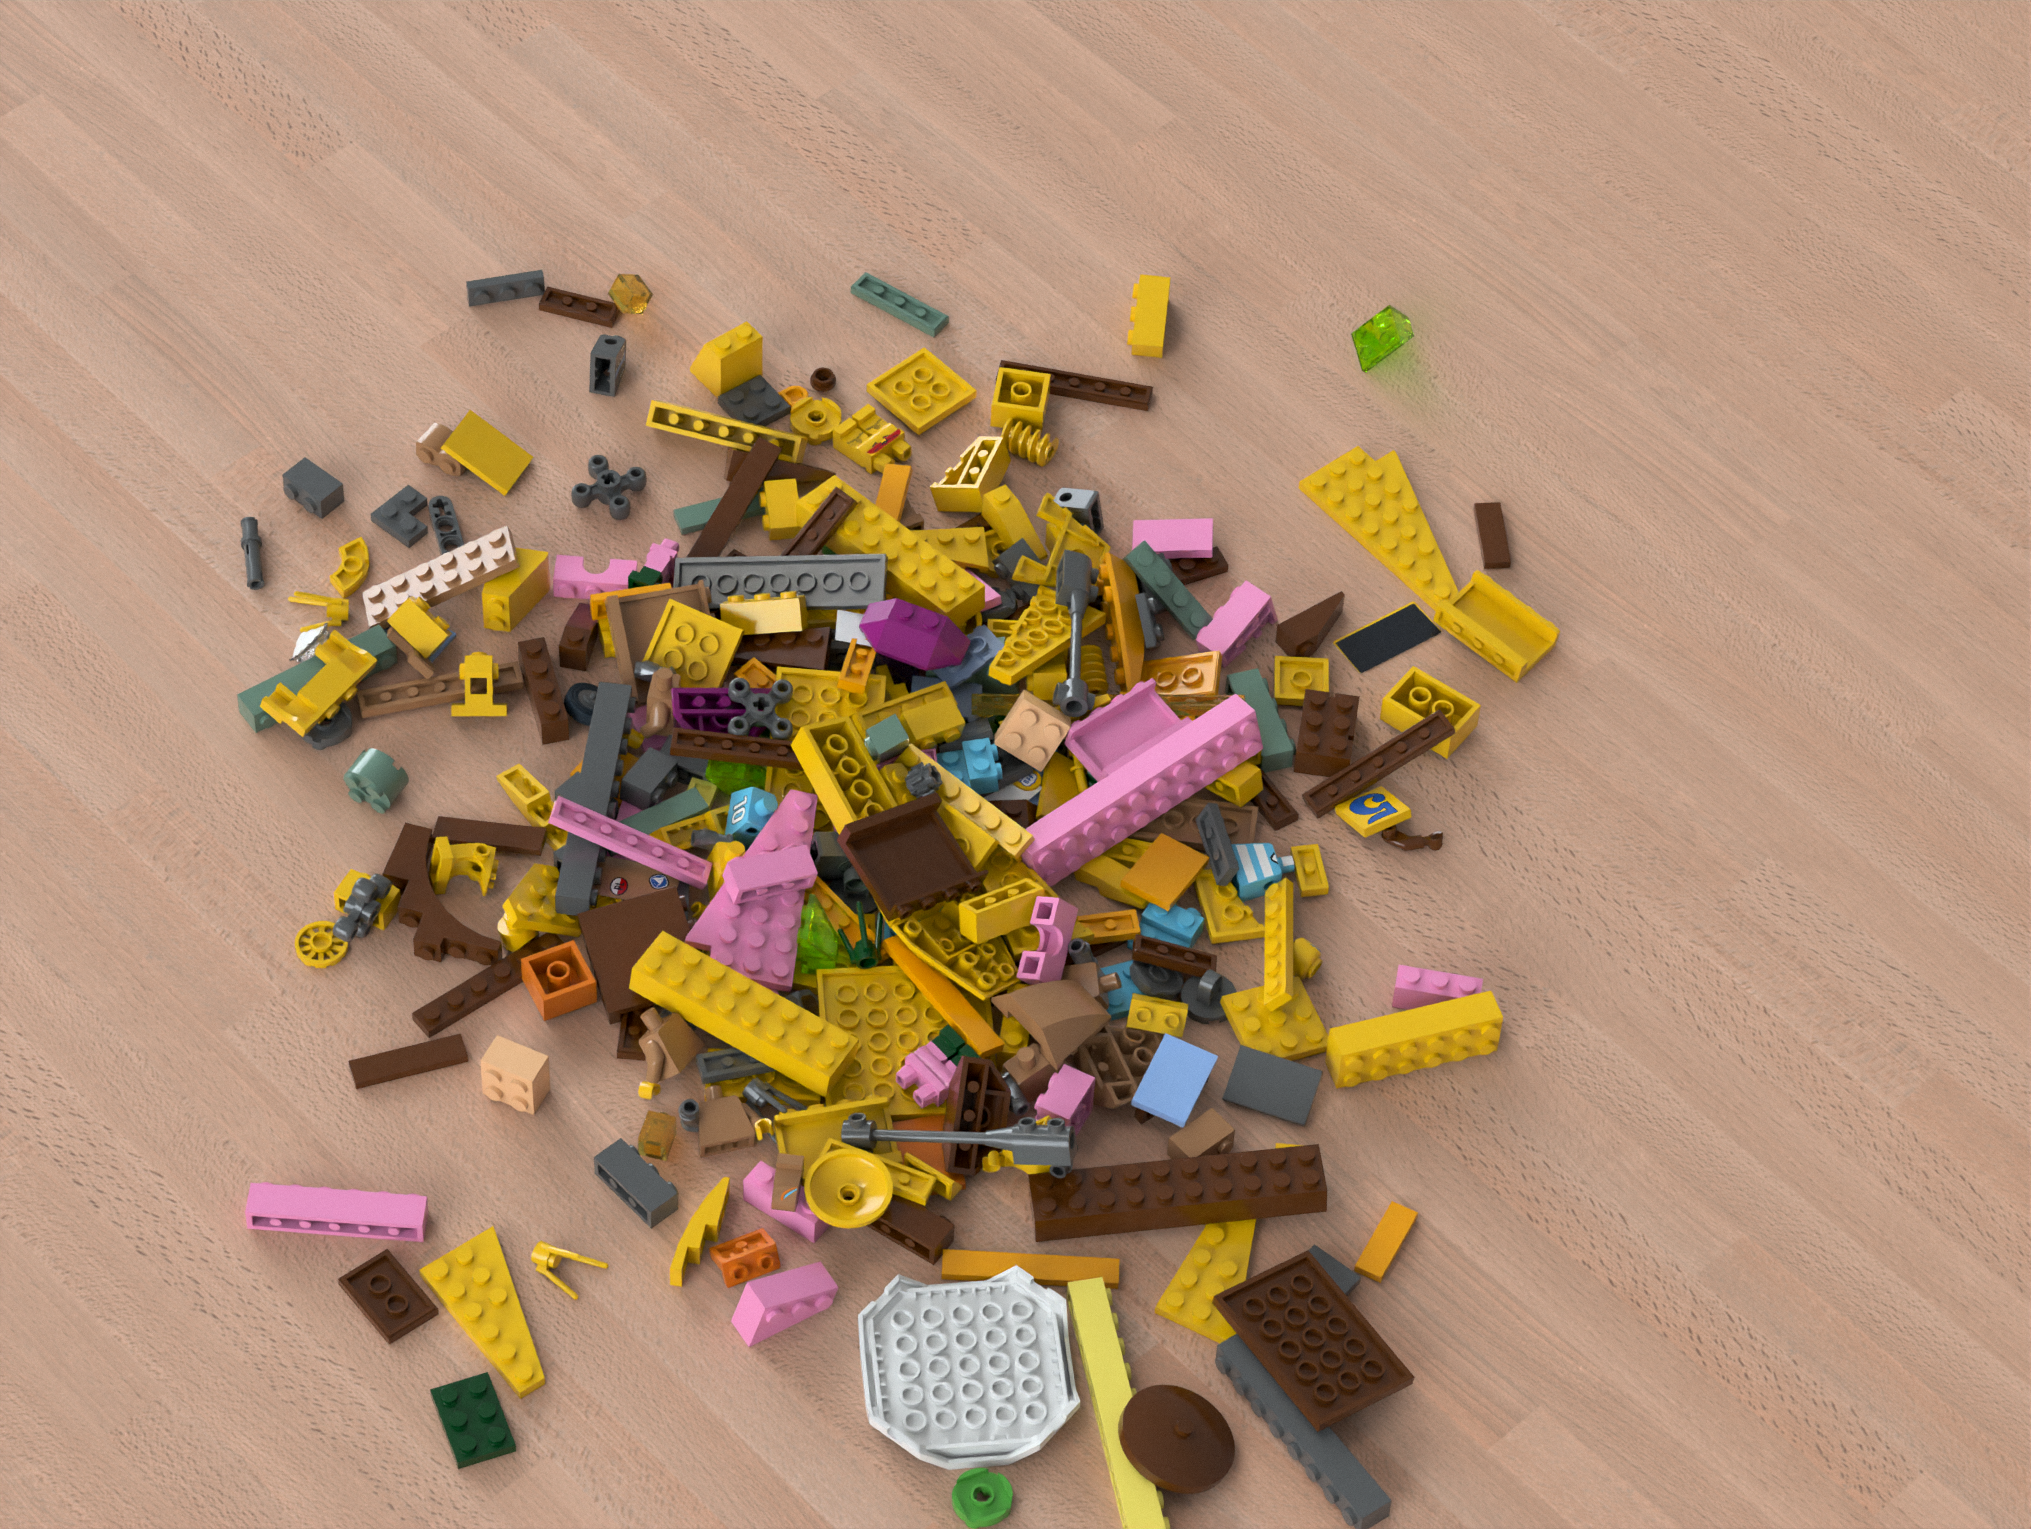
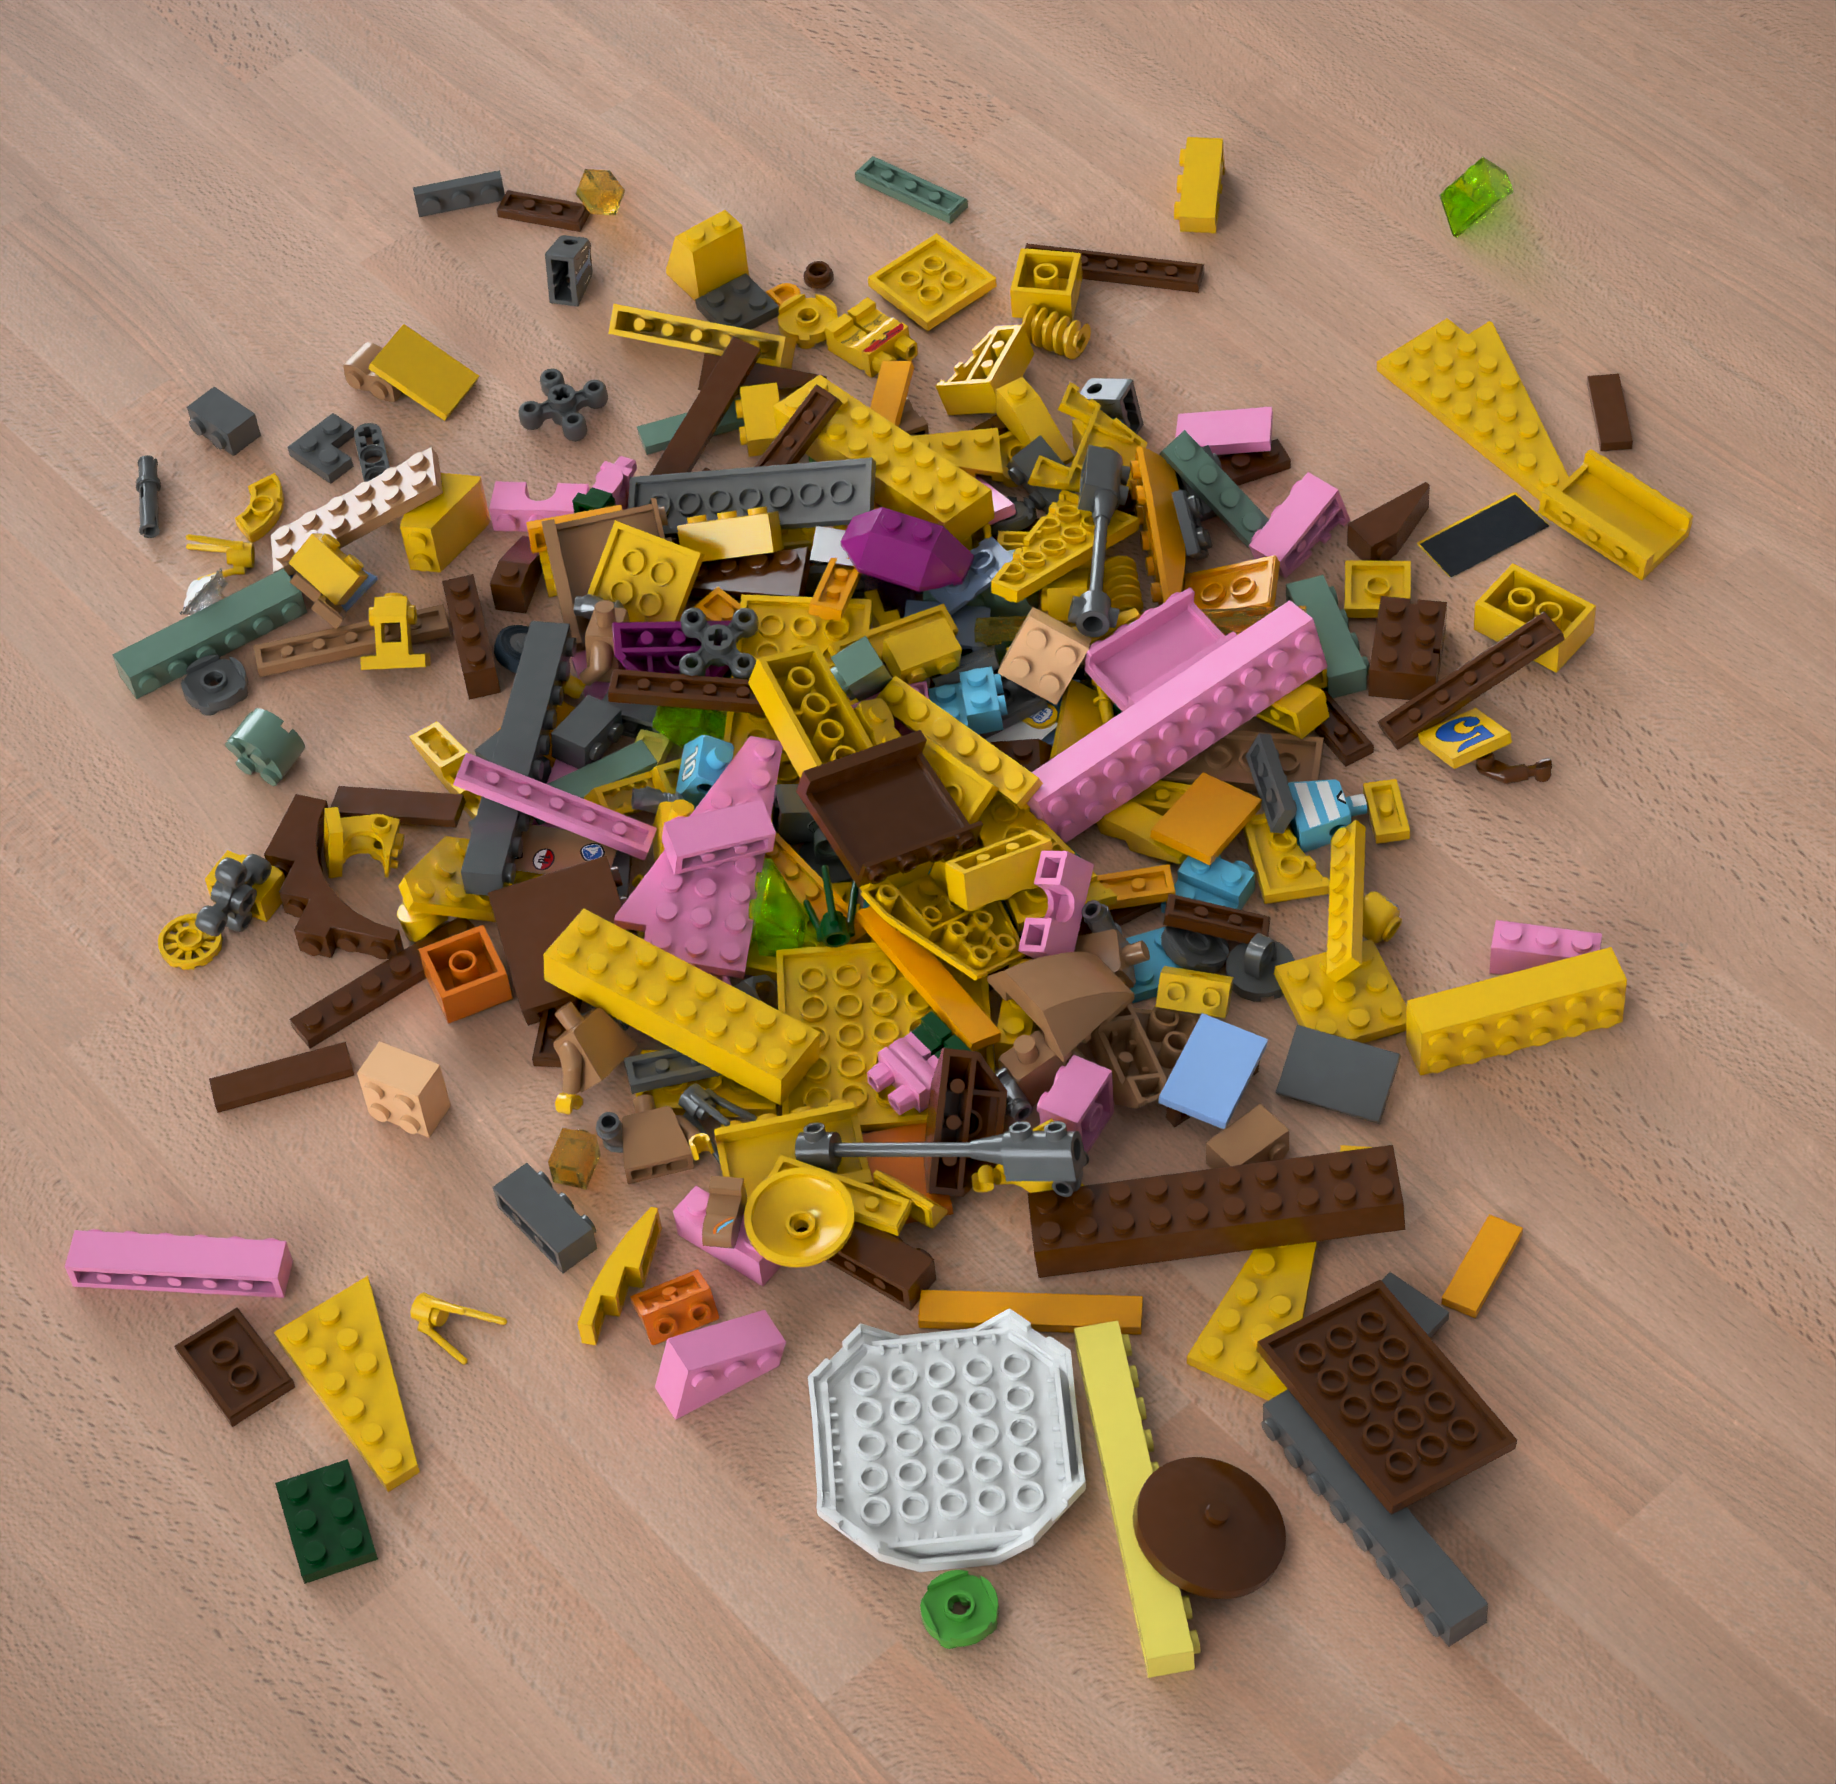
camera: 10 degrees right, 0 degrees up
yellow bracket [260,629,377,737] -> none
dark grey gear [905,762,942,798] -> none

